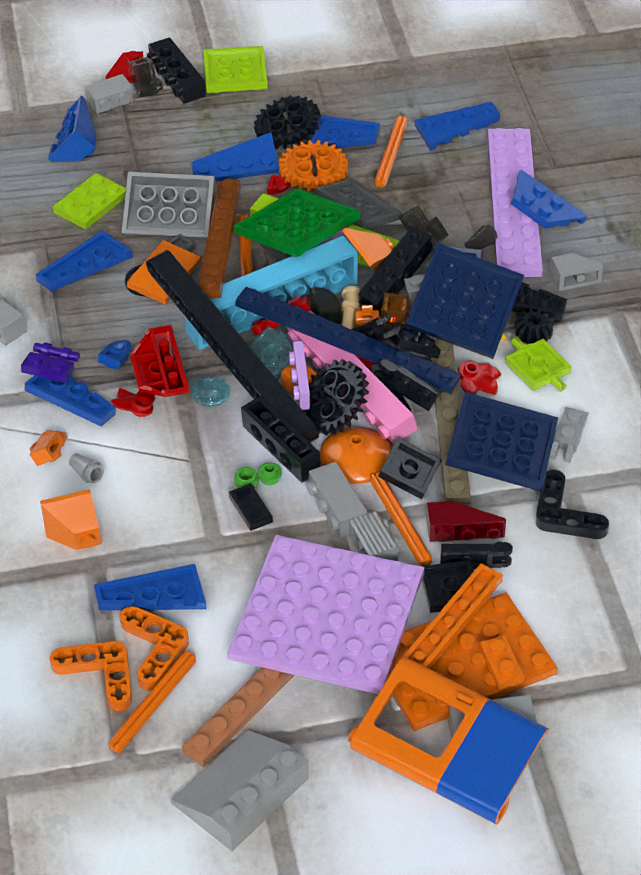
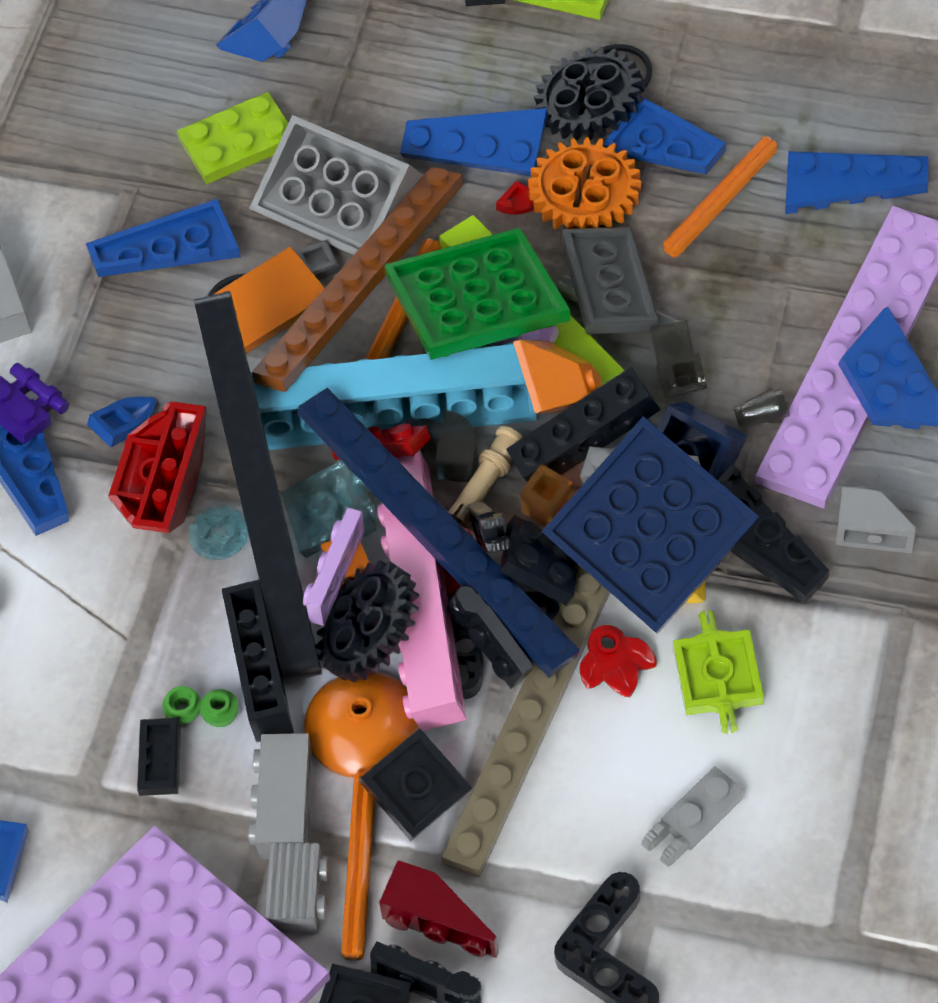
camera: 30 degrees right, 10 degrees up
red plate [111,388,155,417] -> none
orange gear [356,305,379,326] -> none
dark blue plate [445,392,558,491] -> none
black gear [514,309,553,344] -> none

